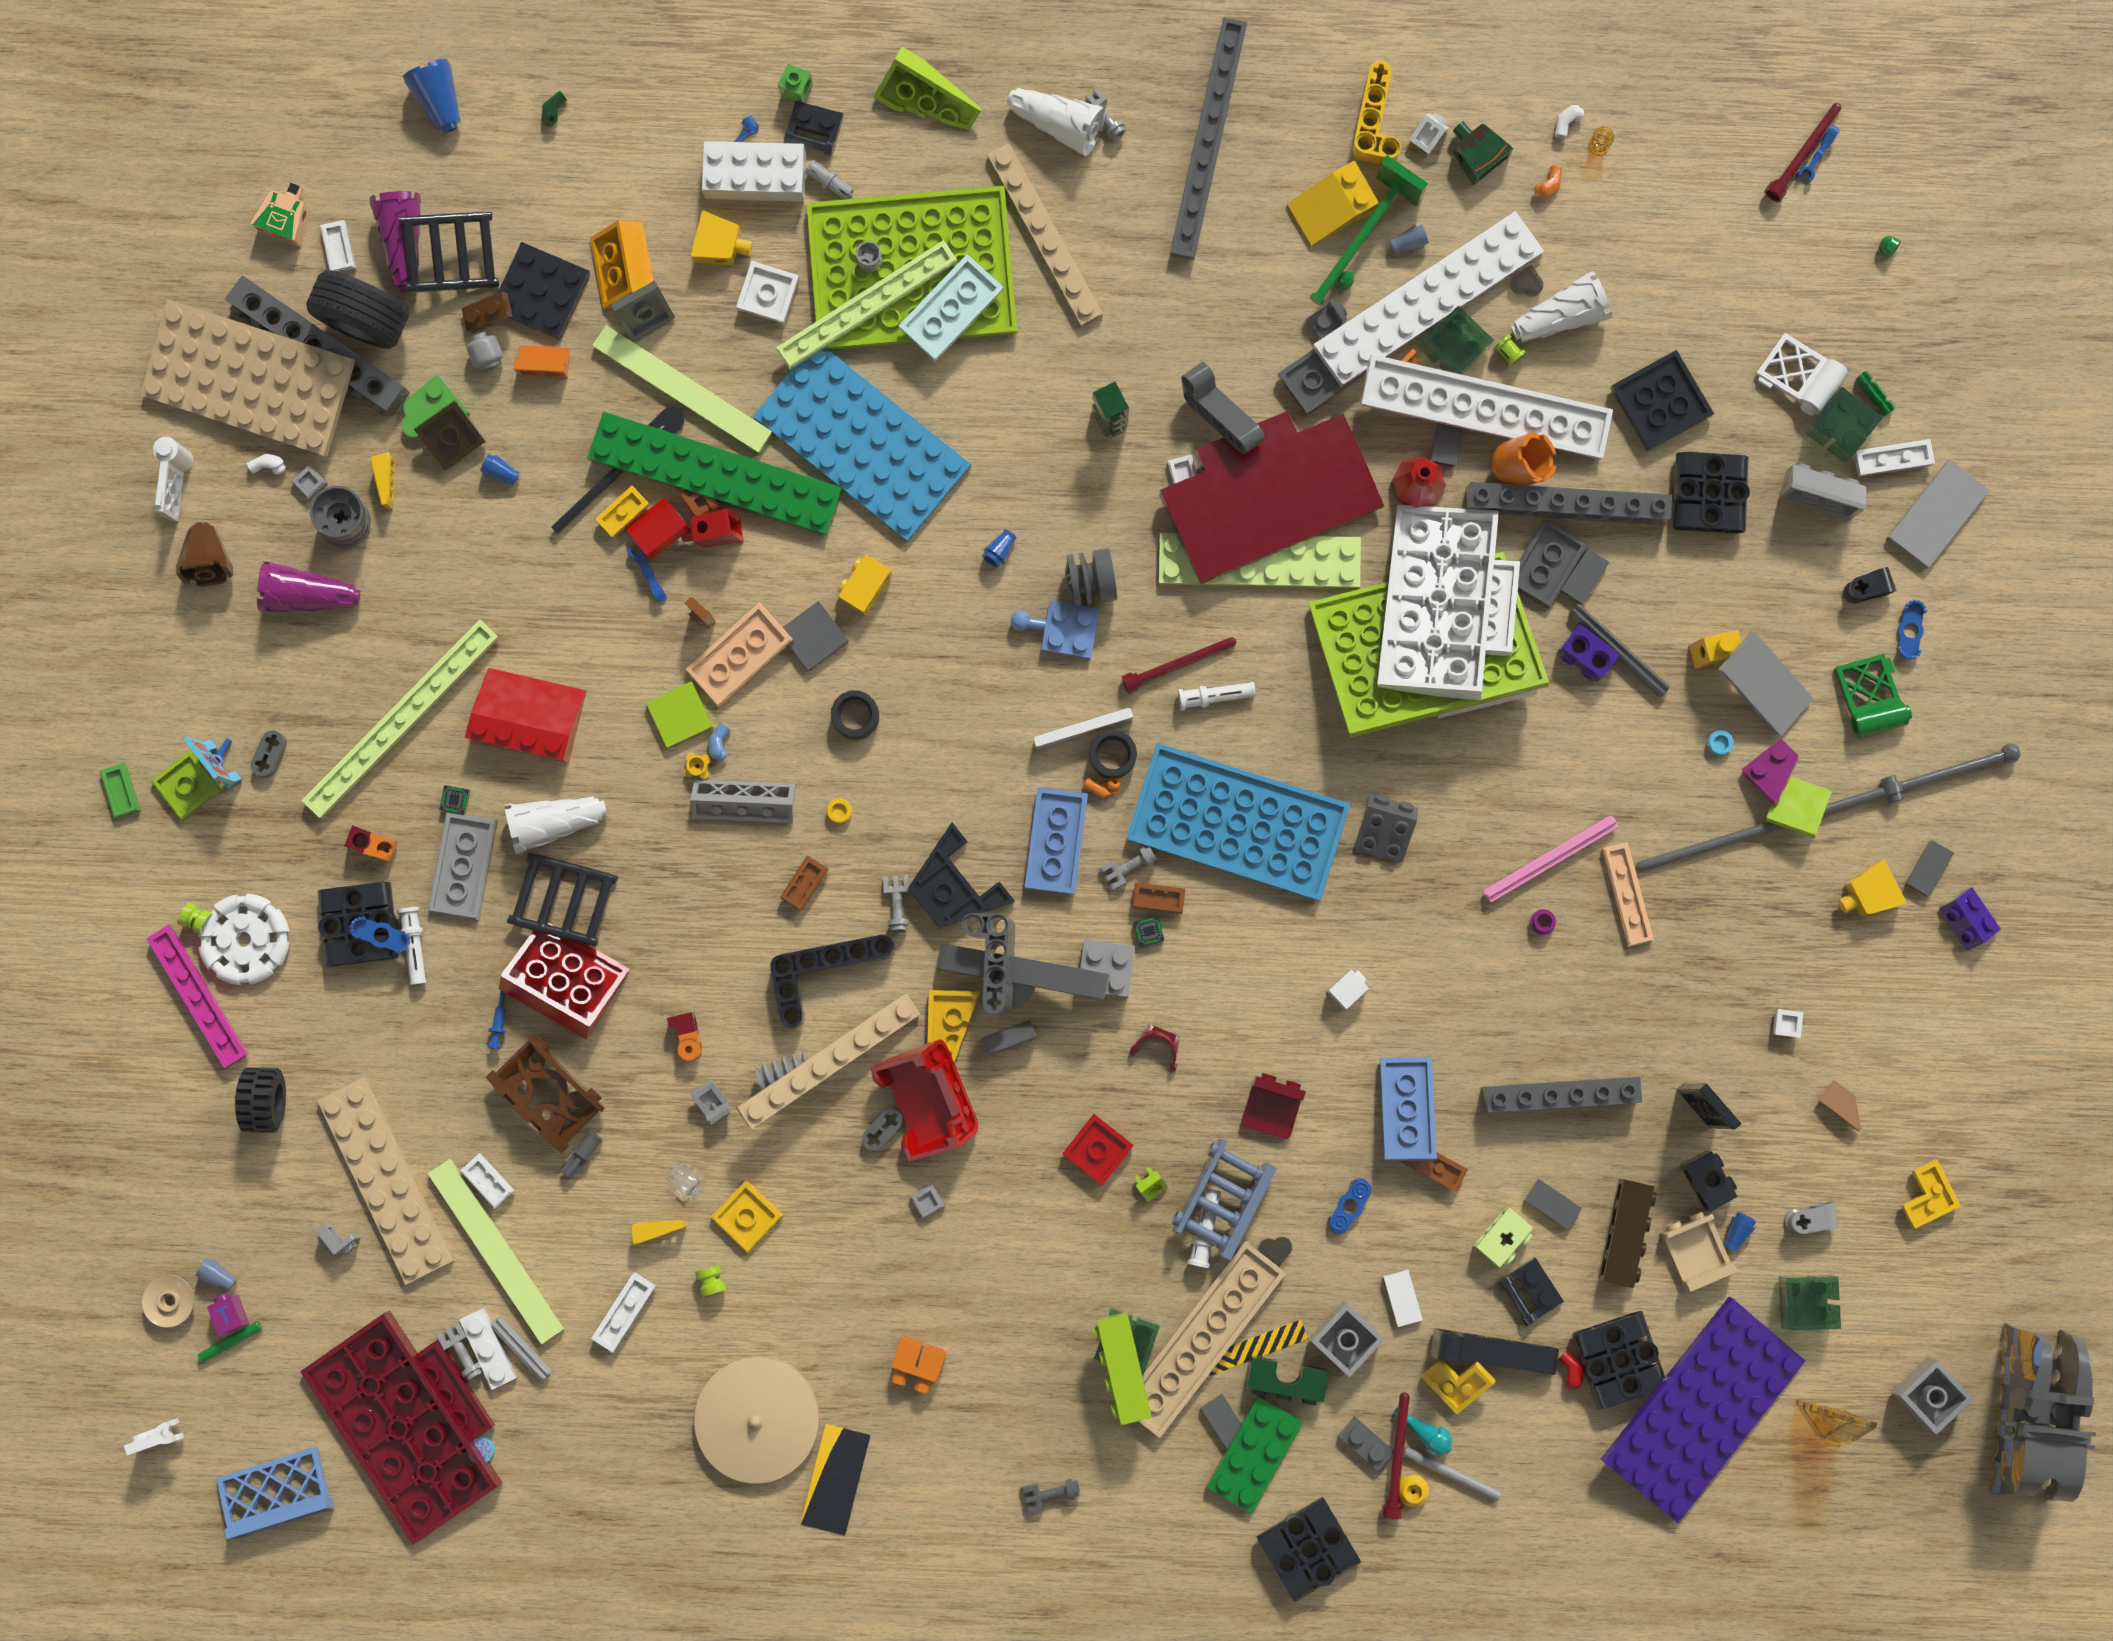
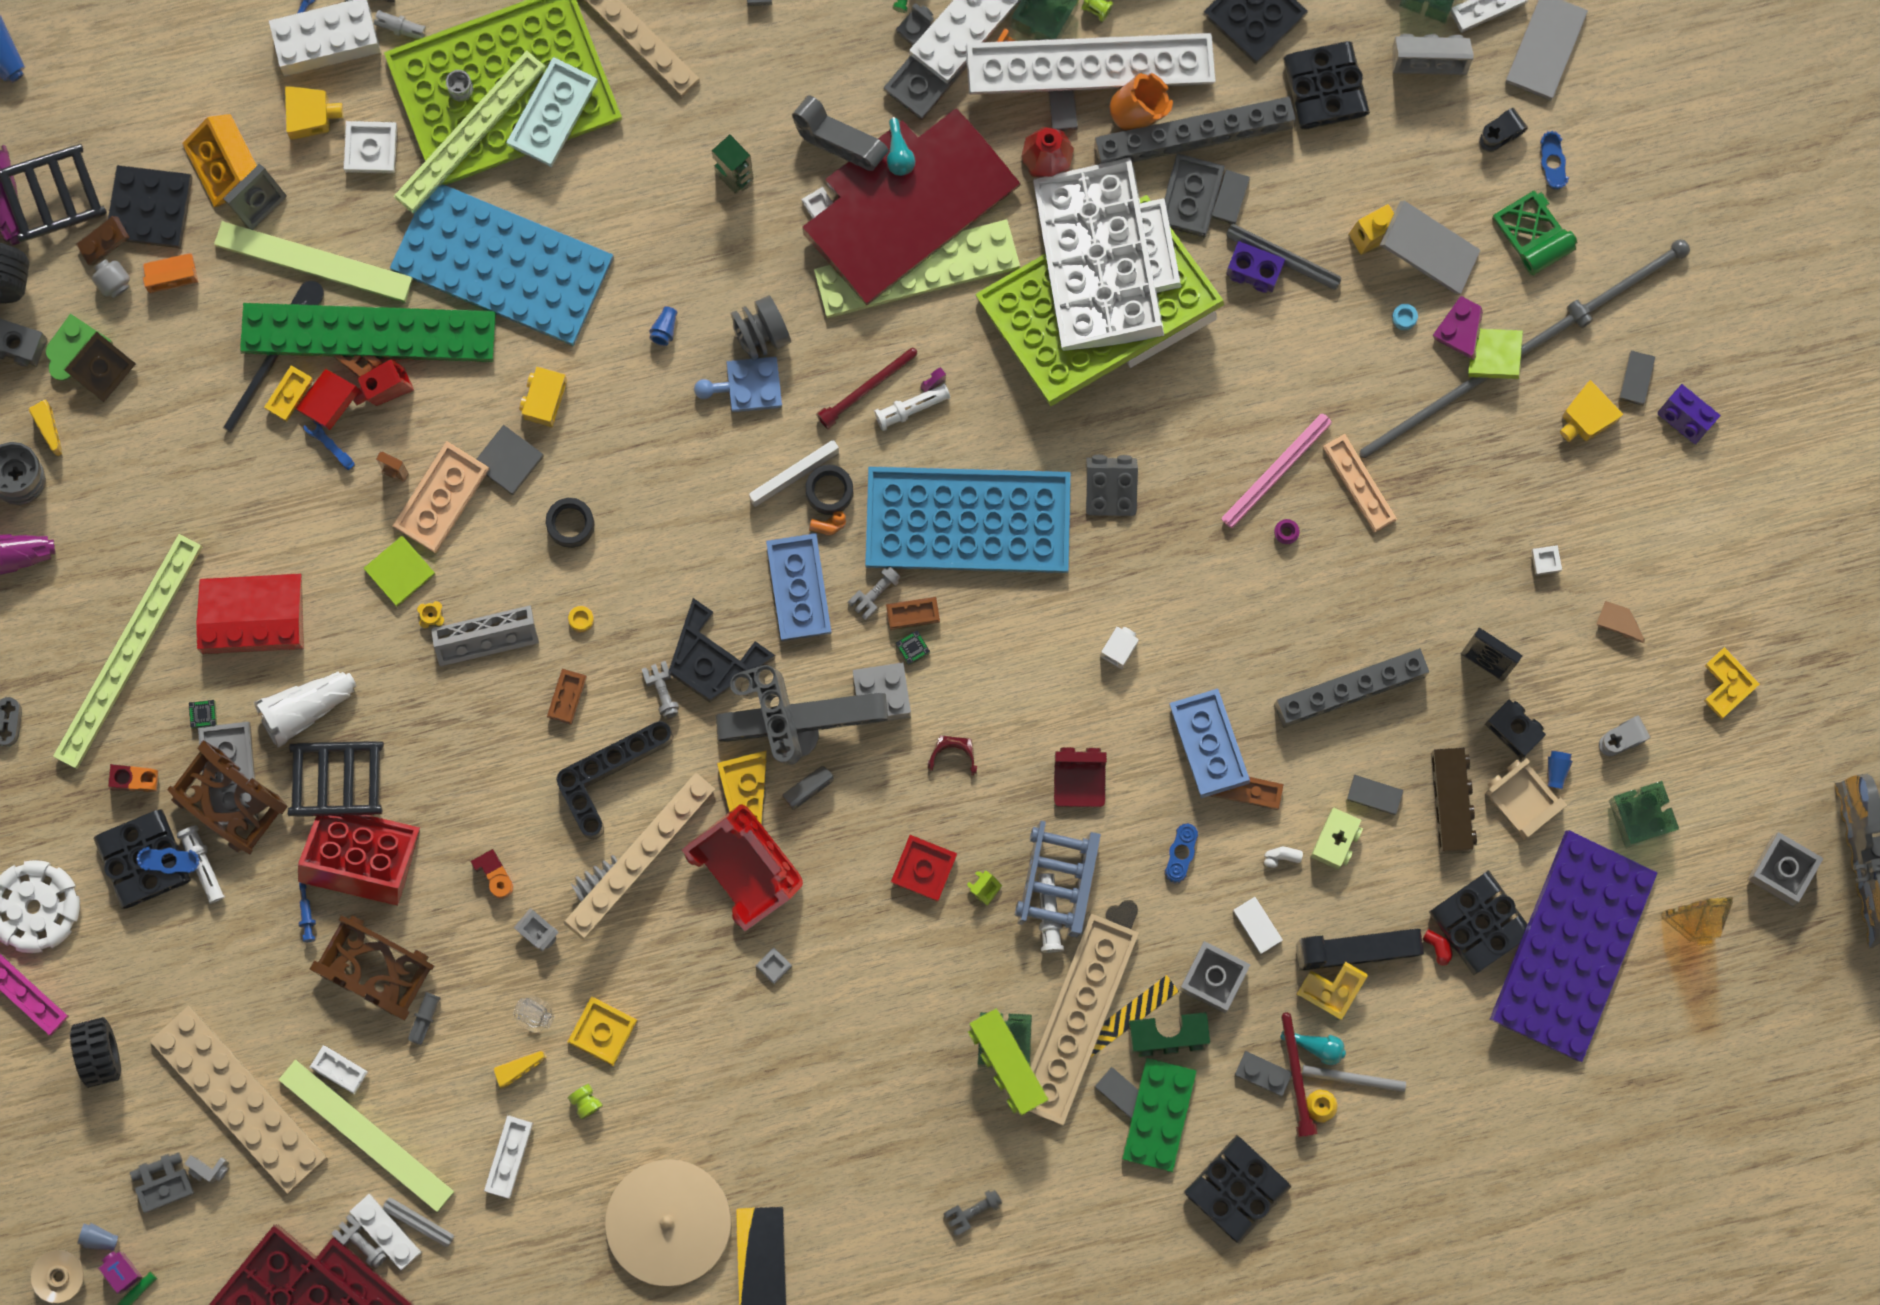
camera: 20 degrees left, 5 degrees down
blue cone [480,454,520,485] -> none
dark green arm [542,90,567,126] -> none
medium blue arm [708,723,731,761] -> none
dark grey beam [862,1108,903,1151] -> none
orange hips [892,1335,948,1394] -> none
black plate [1497,1257,1564,1326] -> none
none -> dark grey plate [130,1152,195,1213]
none -> reddish brown fence [167,740,288,855]
none -> teal piece [887,118,915,176]
none -> magenta tile [920,367,946,393]
none -> white arm [1264,846,1303,868]

